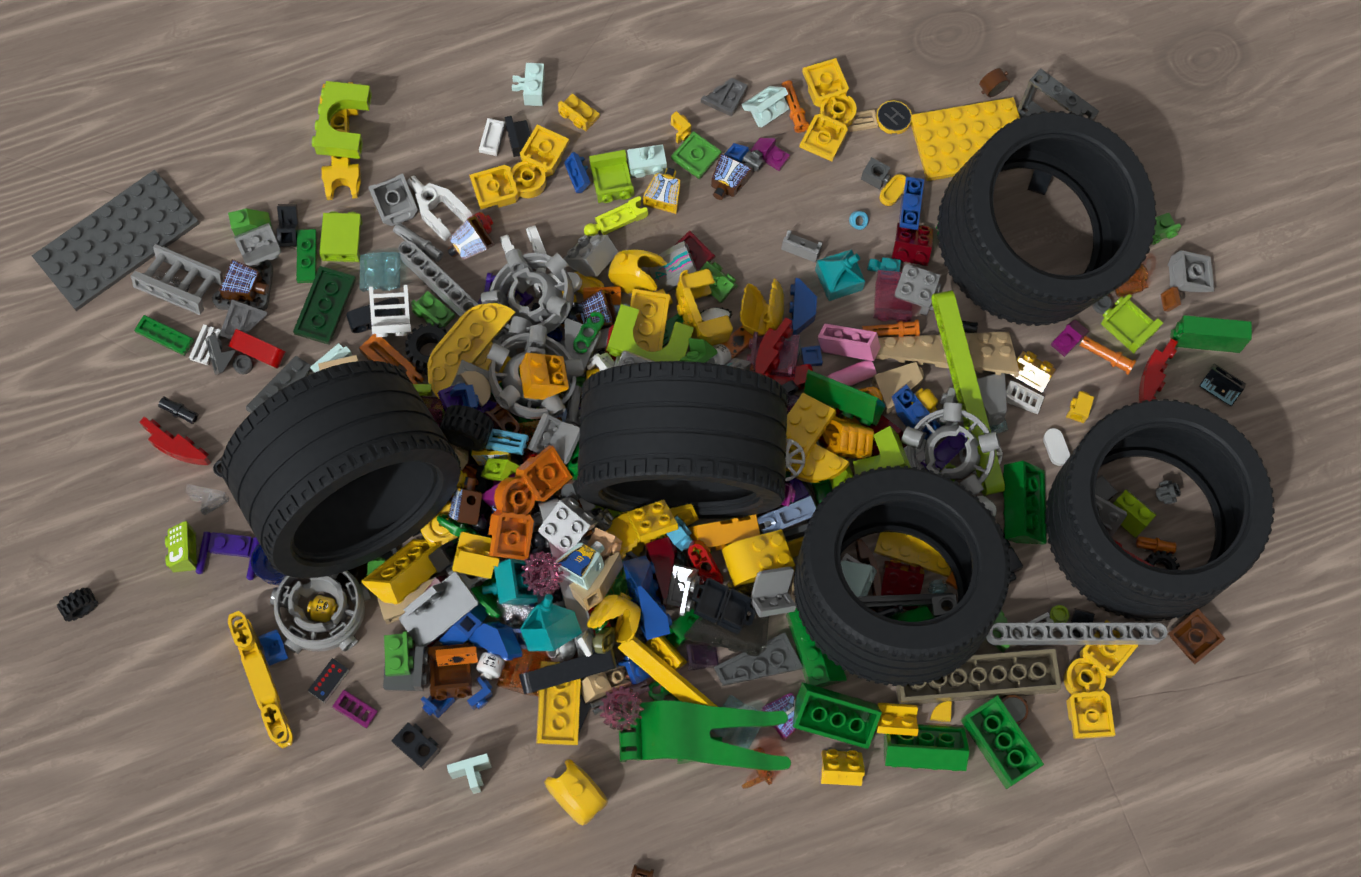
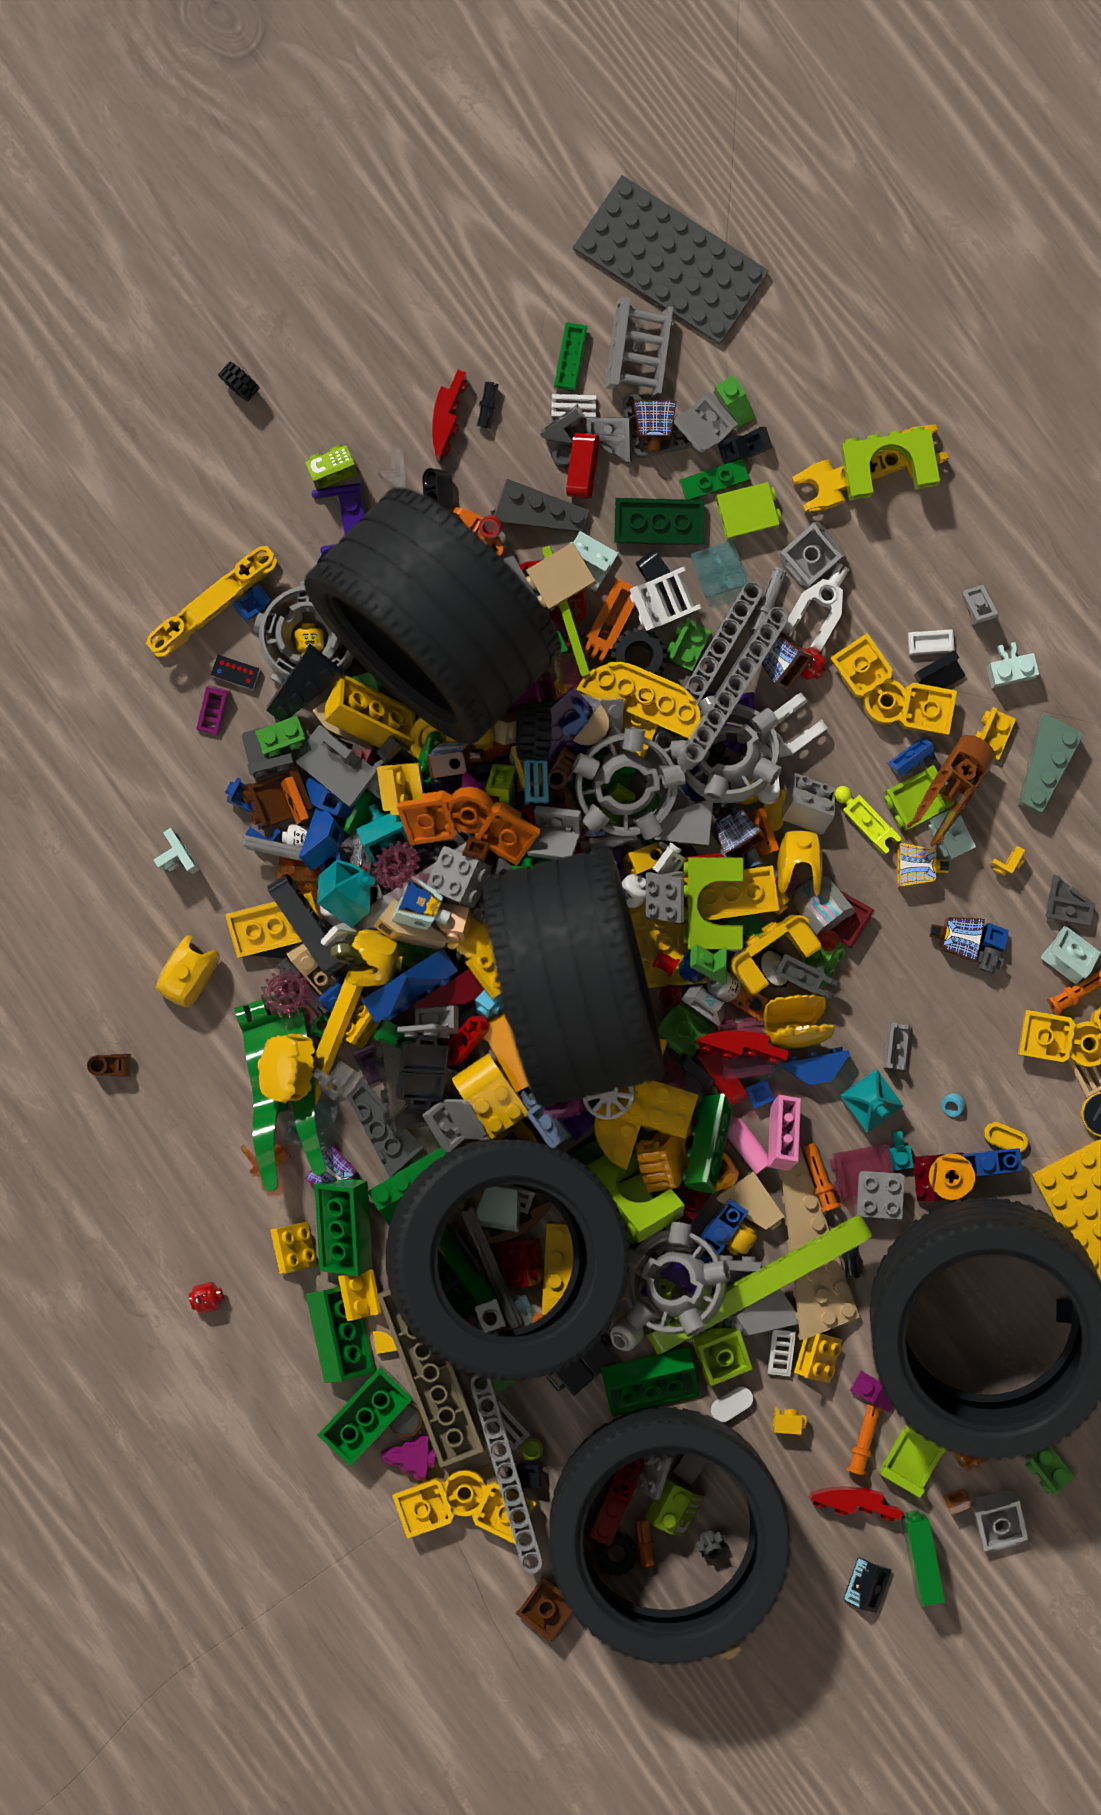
camera: 80 degrees right, 15 degrees up
black brick [391,723,440,770] -> none
light orange slope [519,352,569,400] -> none
green piece [573,312,604,353] -> none
bright green plate [671,131,722,179] -> none
magenta slope [750,138,790,171] -> none
dark grey brick [861,157,891,190] -> none
none -> red head [189,1282,224,1314]
none -> light grey axle [242,835,302,861]
none -> yellow animal [258,1033,315,1103]
none -> black wing [266,644,343,722]
none -> clear brick [313,1060,366,1102]
none -> magenta rock [380,1435,436,1481]
none -> reddish brown slope [462,838,491,861]
none -> light grey beam [677,607,788,770]
none -> lime slope [691,1328,752,1386]
none -> dark grey hinge [774,953,840,1000]
none -> clear red plate [818,930,840,950]
none -> dark orange piece [906,735,996,847]
none -> light orange plate [929,1153,975,1200]
none -> light grey slope [962,585,999,625]
none -> sand green wedge [1018,713,1084,815]

